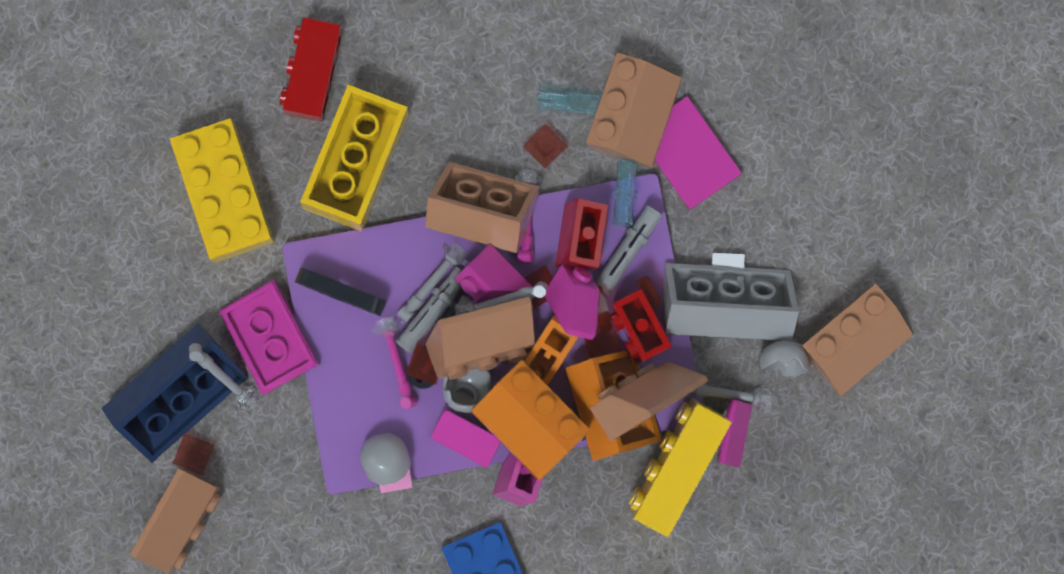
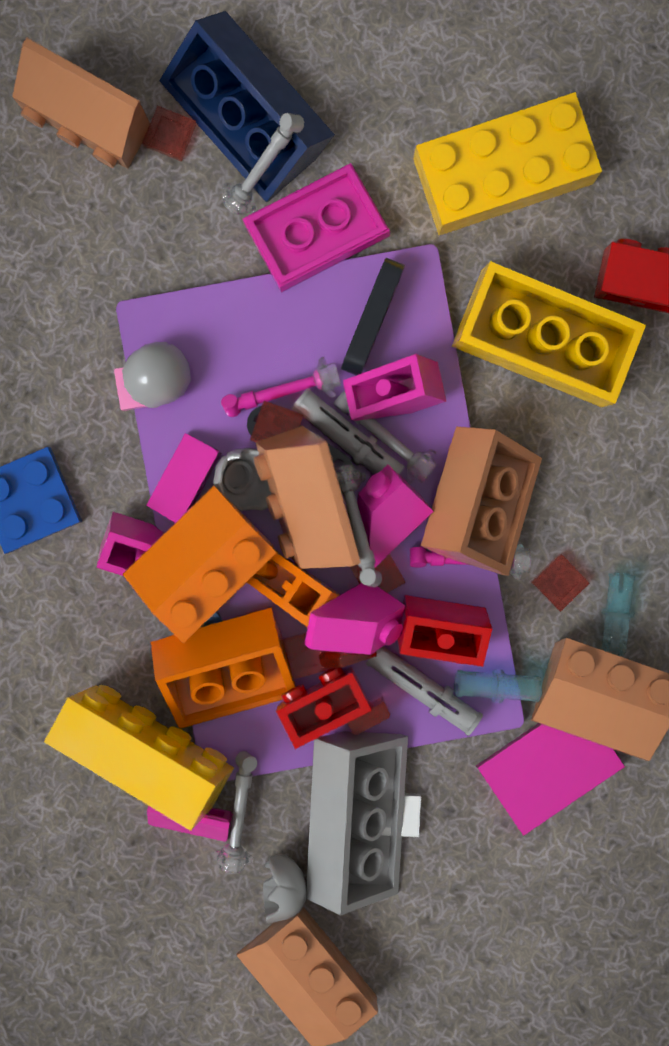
camera: 90 degrees right, 5 degrees up
nougat slope [590,361,708,441] -> none
none -> dark pink slope [343,354,447,421]

